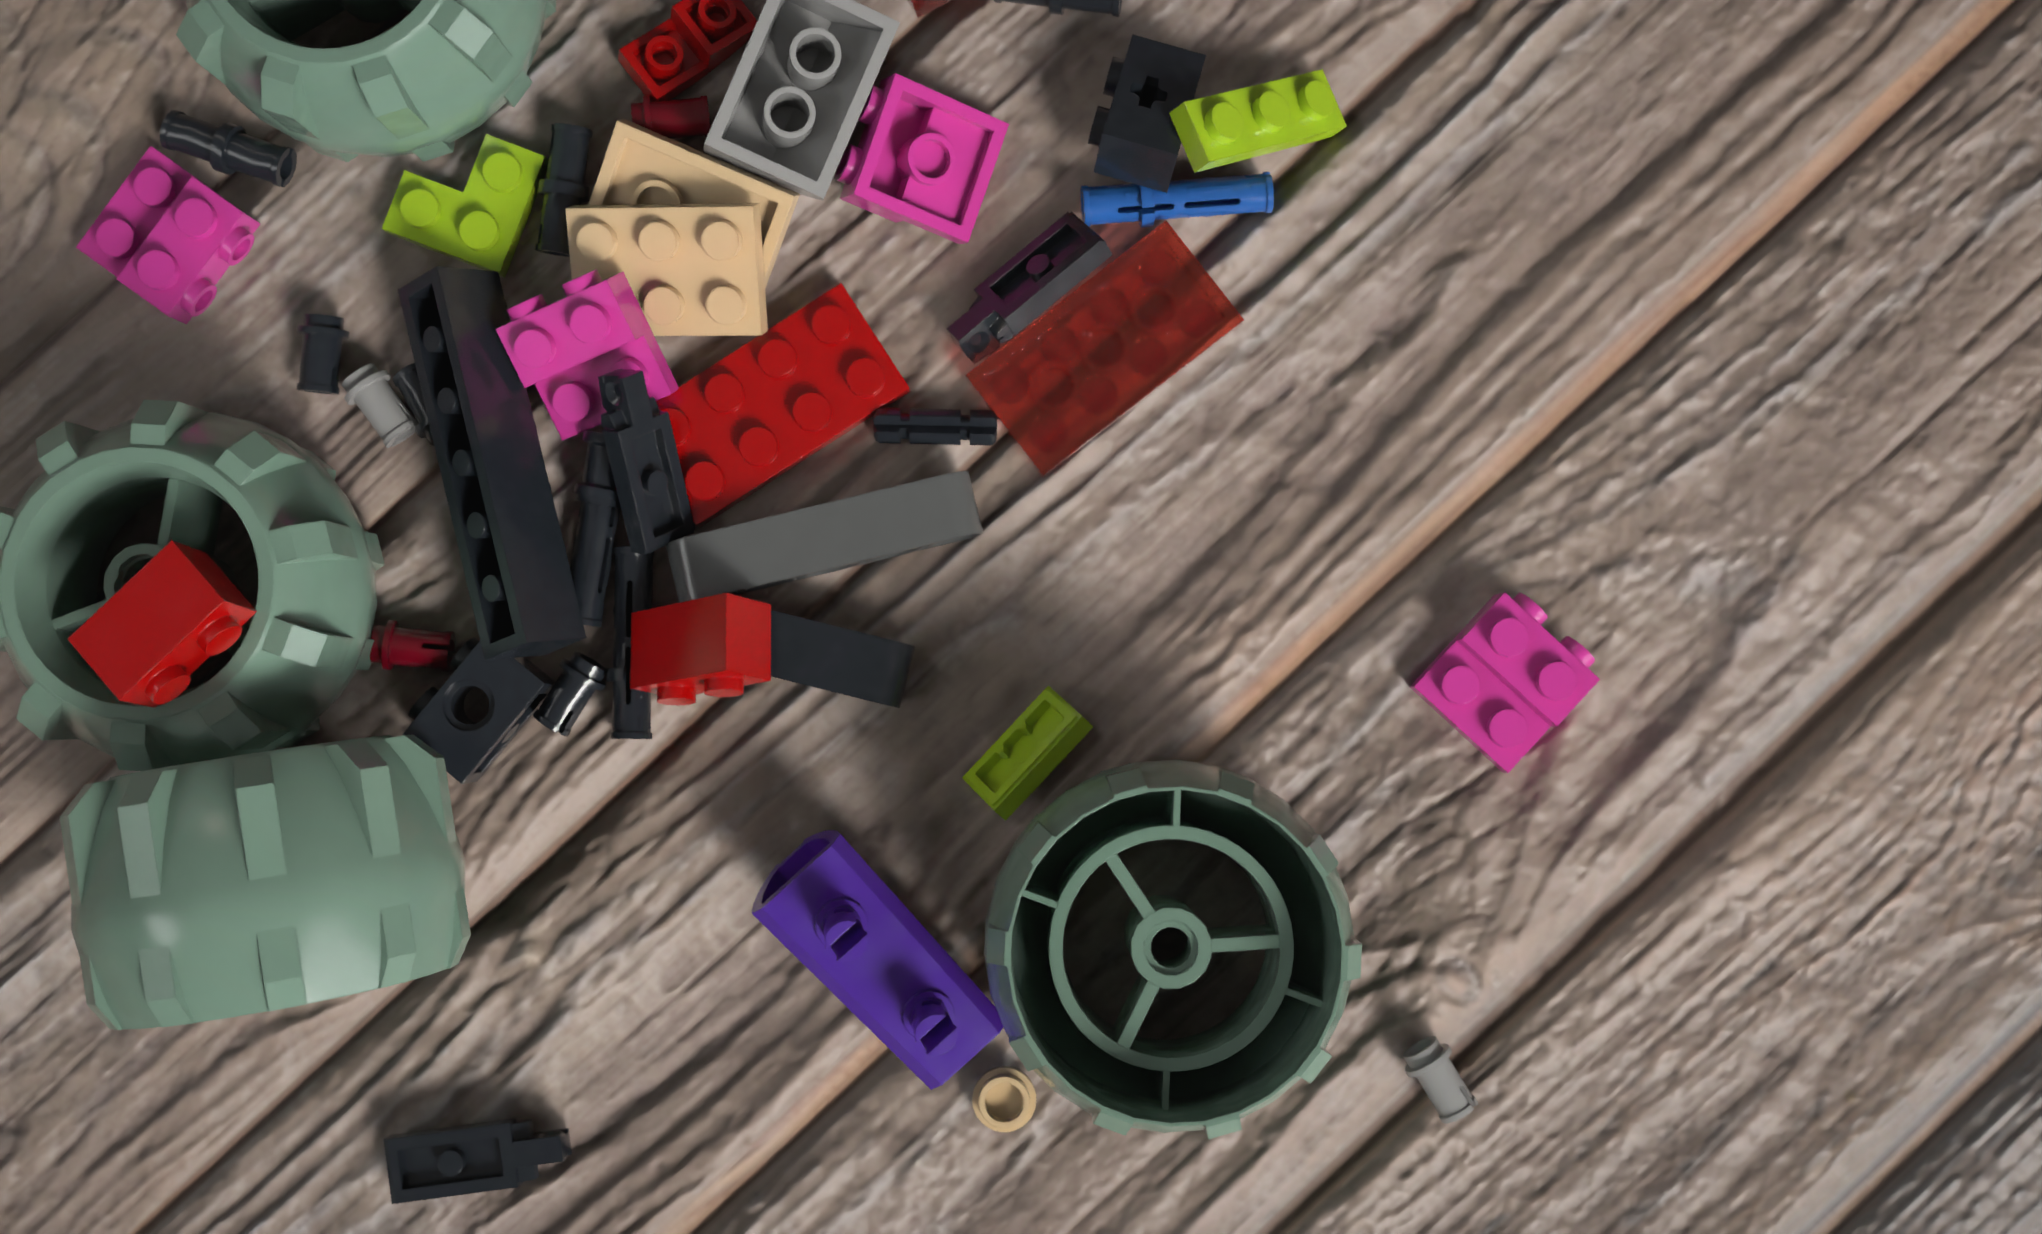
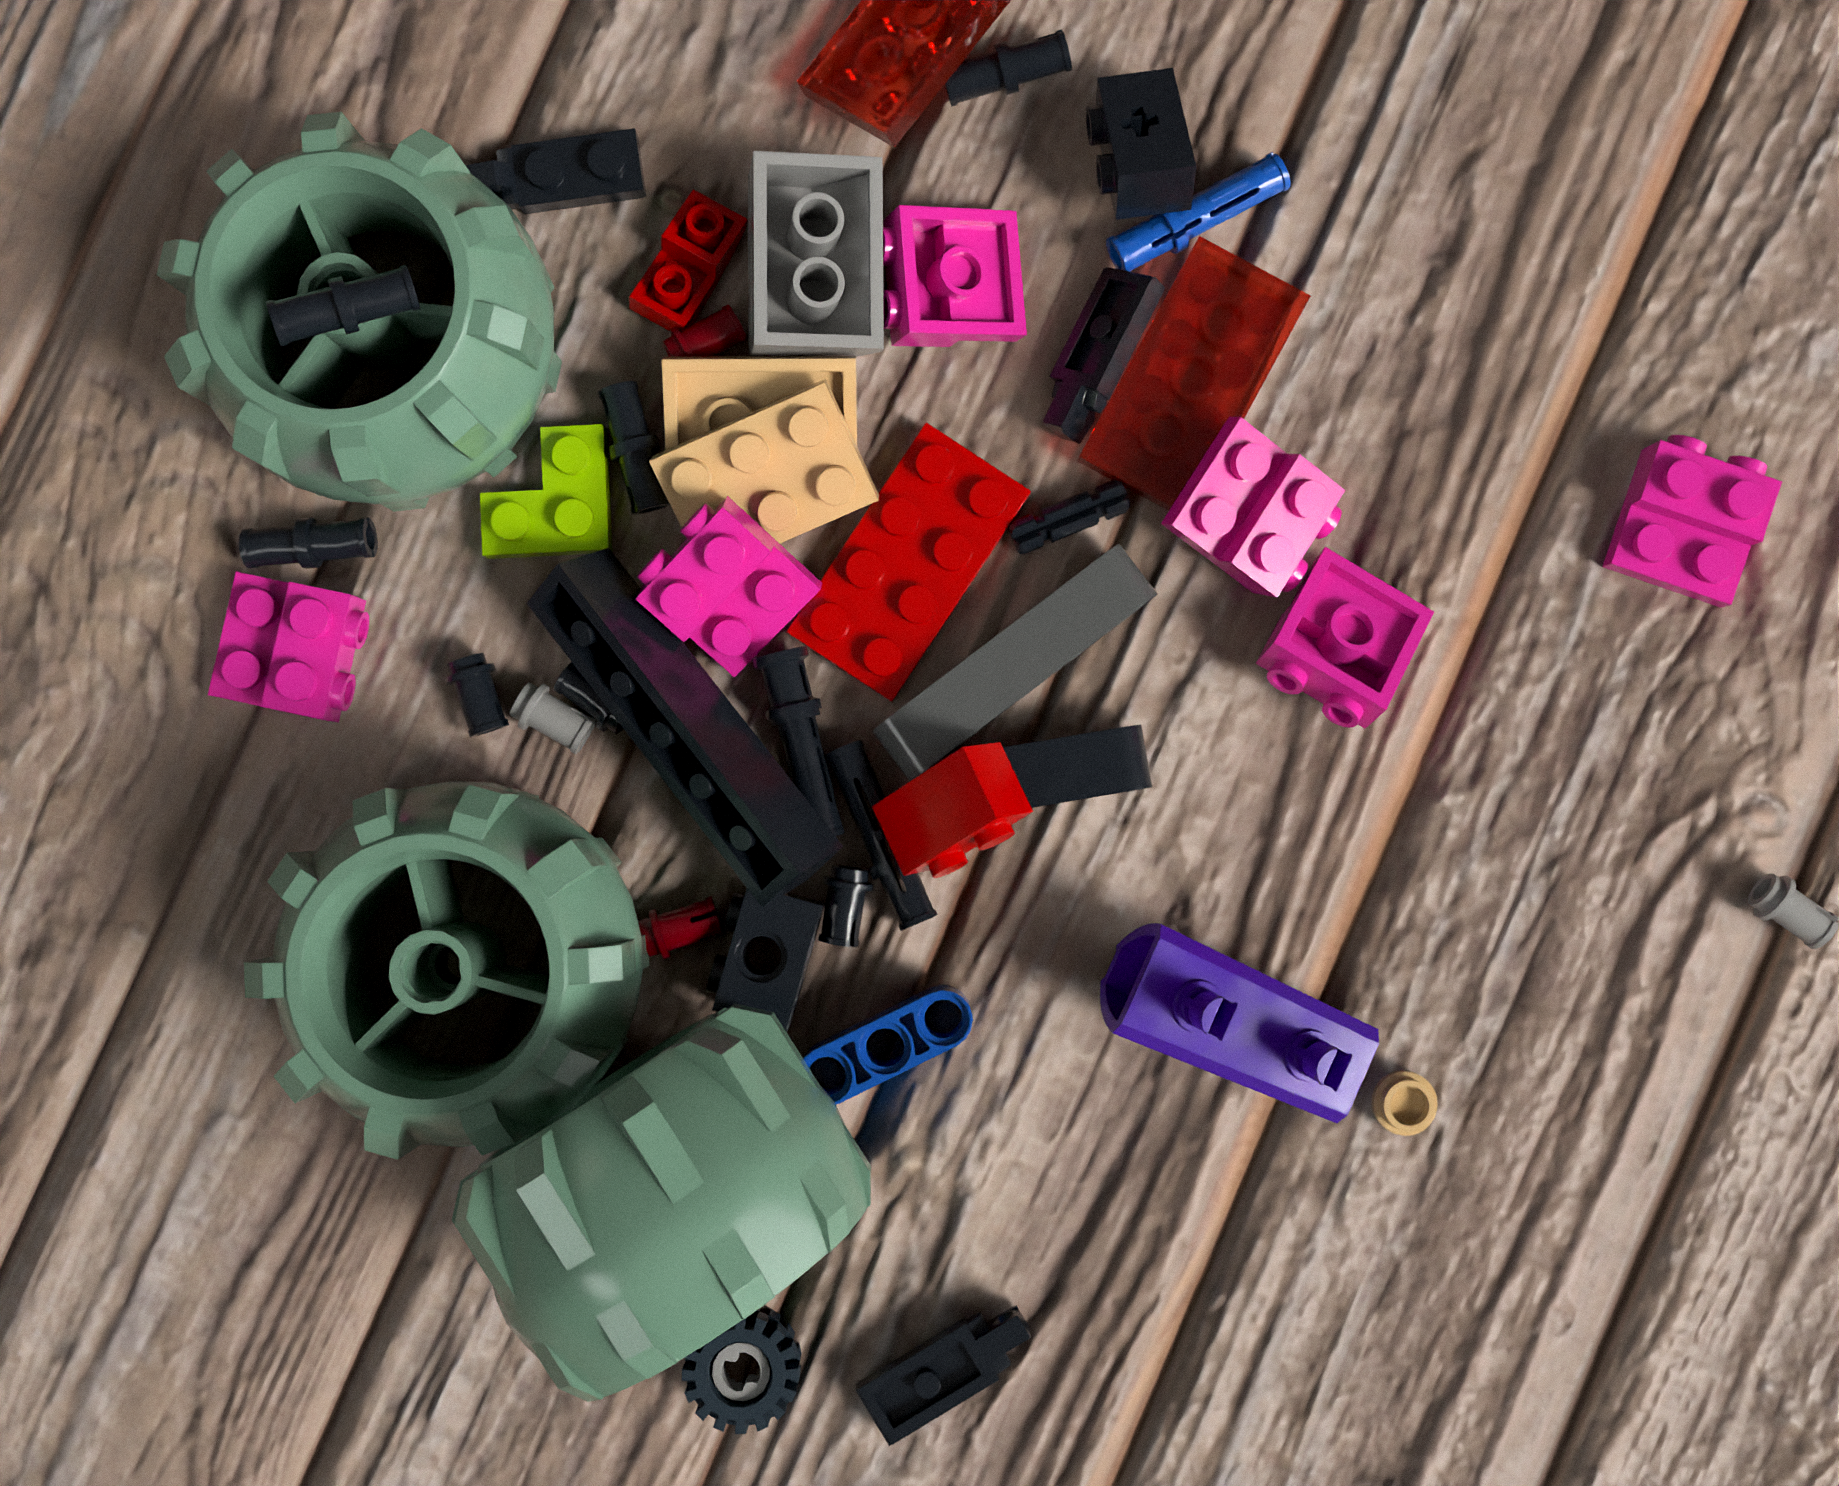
camera: 20 degrees left, 0 degrees up
red brick [68,540,257,708] -> none
black hinge [598,369,696,555] -> none
lime plate [962,685,1093,821] -> none
sand green wheel [984,759,1362,1139] -> none
lime plate [1169,69,1347,173] -> none
none -> black bush [682,1308,802,1434]
none -> blue beam [803,985,973,1104]
none -> plate [1161,417,1345,598]
none -> dark pink plate [1256,547,1434,729]

